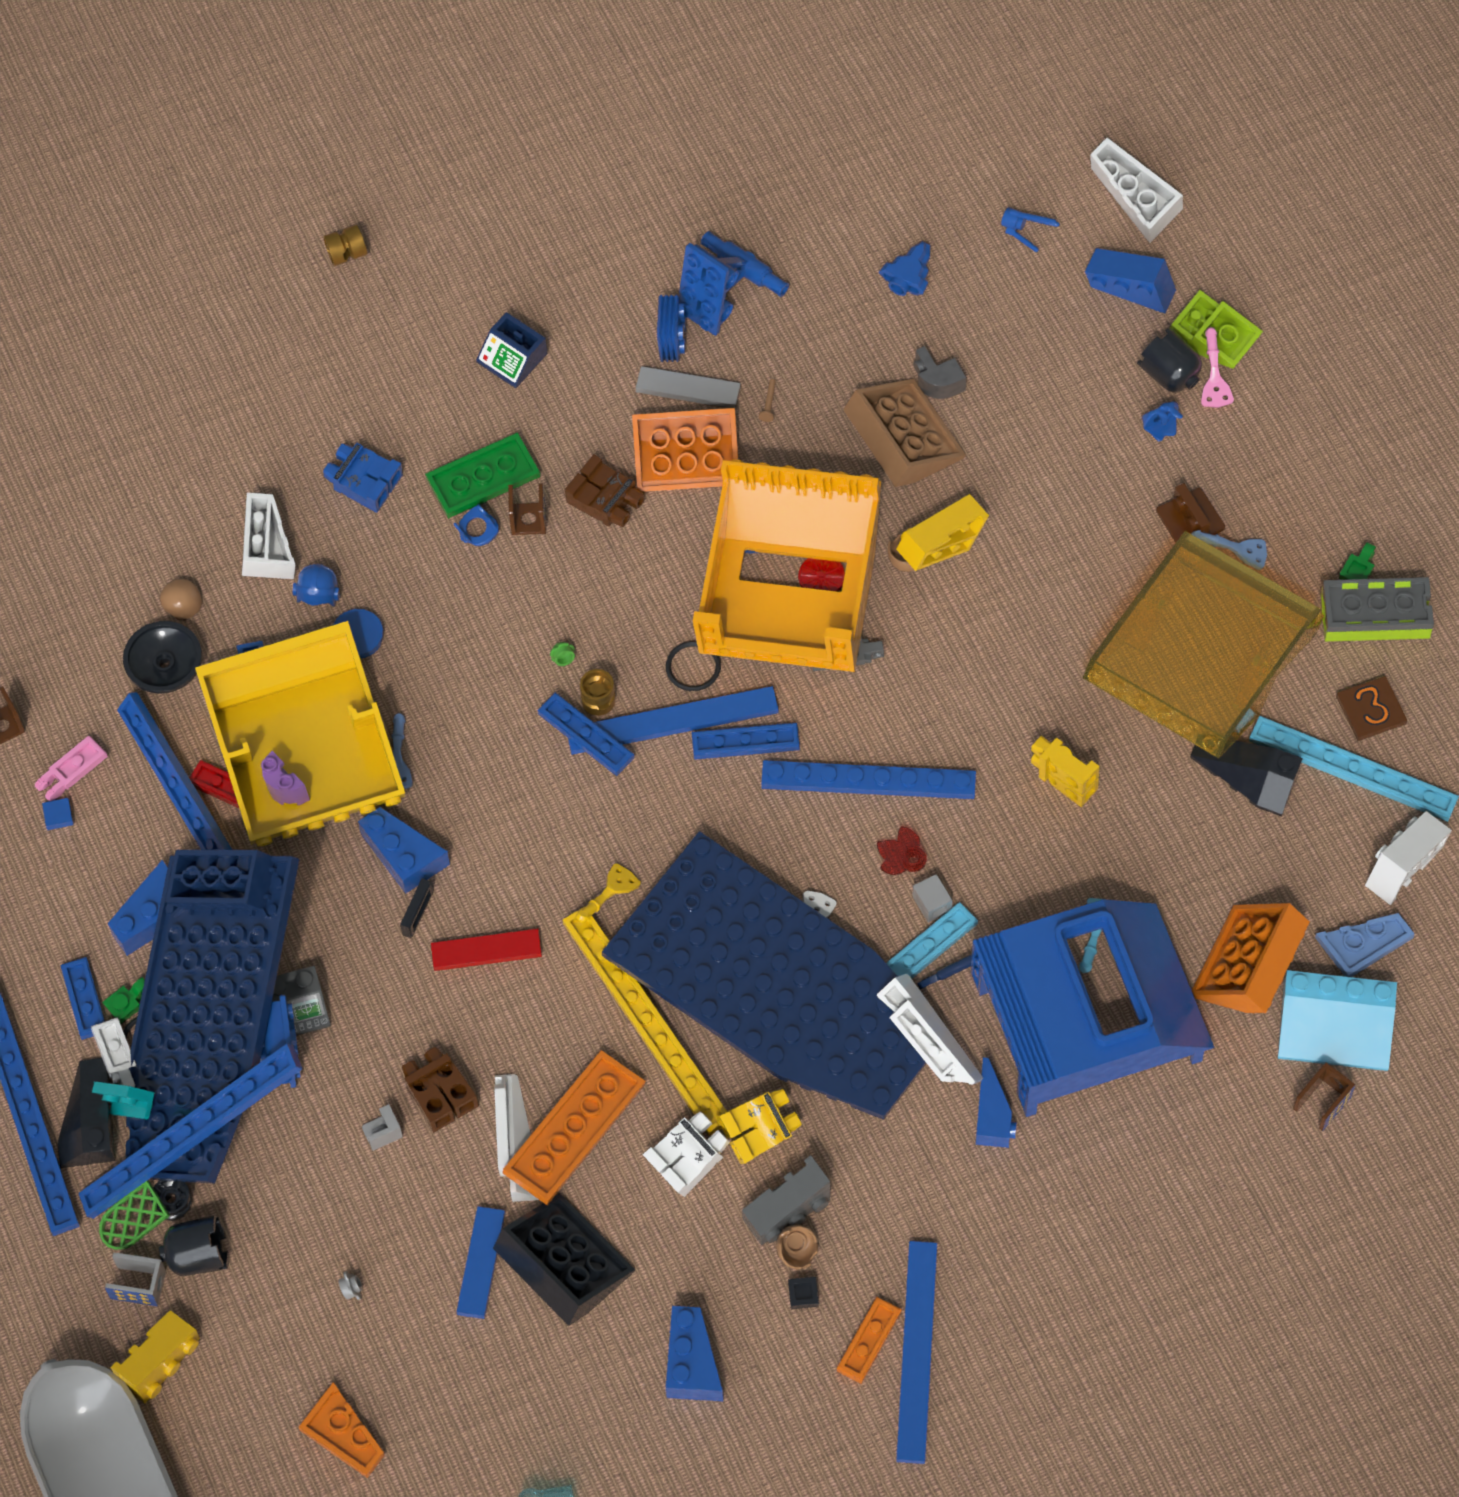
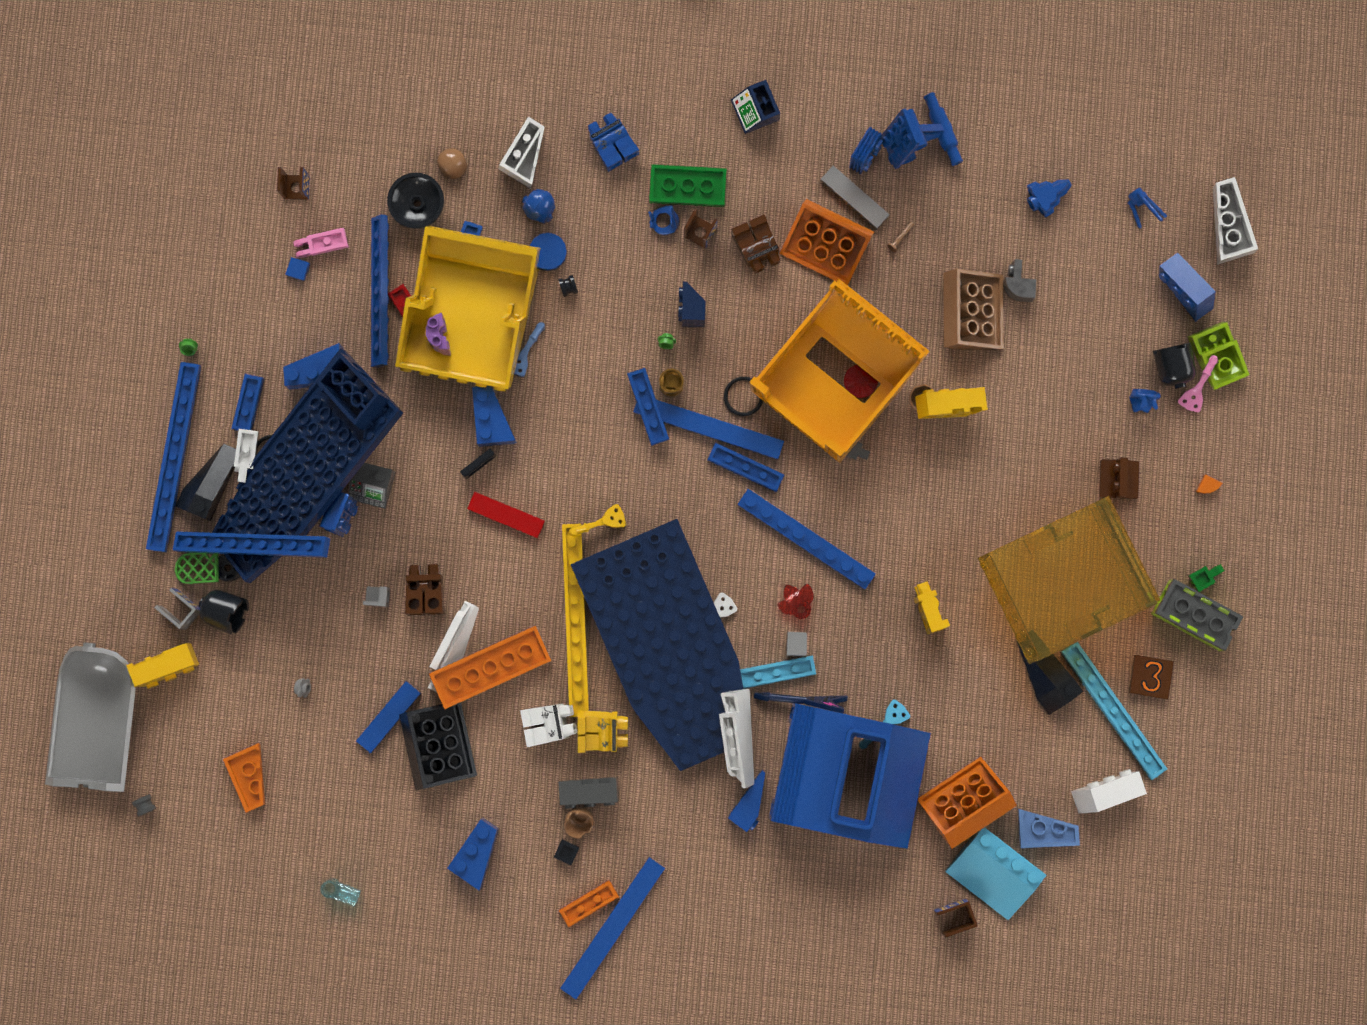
camera: 30 degrees right, 20 degrees up
teal bracket [92,1082,154,1120] -> none
green plate [102,977,145,1025] -> none
medium blue piece [1191,530,1267,570] -> none
none -> black wheel [558,275,578,297]
none -> dark blue slope [678,282,706,327]
none -> orange tile [1195,474,1223,494]

